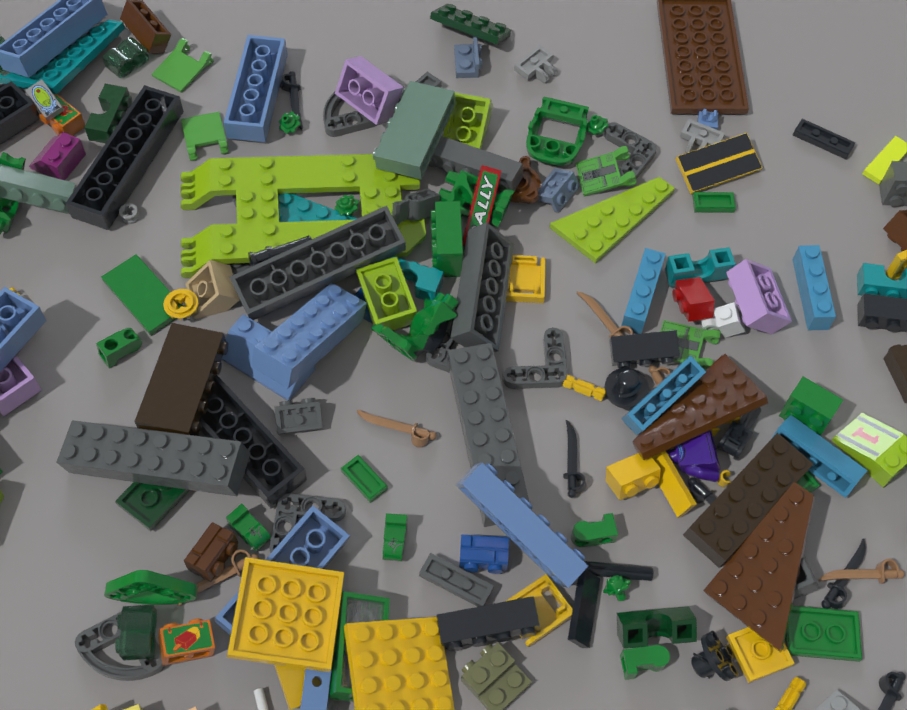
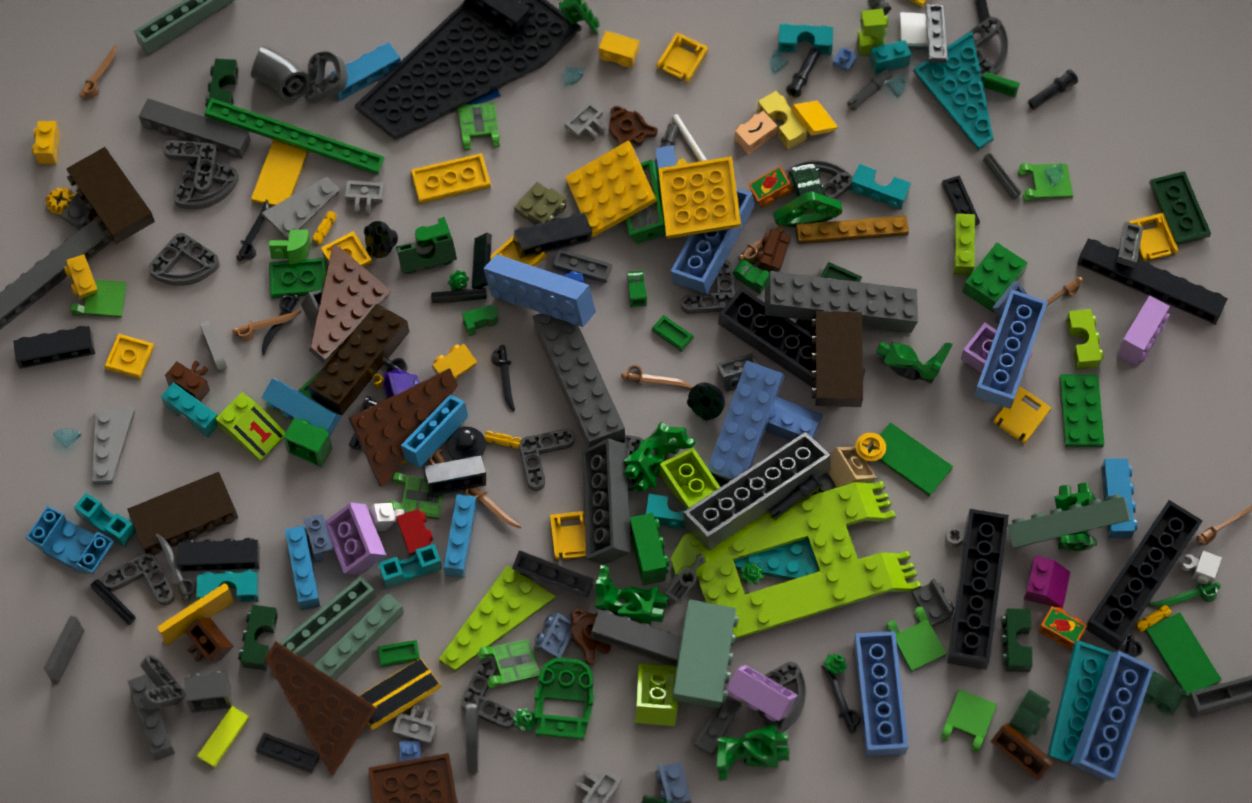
camera: 170 degrees right, 5 degrees up
tile [26,80,64,121] -> none
green leg [96,328,142,369] -> none
tile [462,165,502,247] -> none
yellow tile [652,450,697,518] -> none
none -> dark green arch [238,605,278,671]
none -> reddish brown wing [264,641,378,775]
none -> bright green brick [269,230,311,264]
none -> sand green brick [280,576,376,658]
none -> sand blue bracket [304,514,333,563]
none -> sand green brick [314,593,404,680]
none -> dark grey beam [466,703,479,773]
none -> black brick [512,550,595,597]
none -> black plate [687,382,725,421]
none -> green hips [717,724,790,781]
none -> pearl gold plate [796,215,909,244]
none -> teal arch [850,164,911,209]
none -> green hips [876,341,953,384]
none -> dark grey bracket [911,578,954,627]

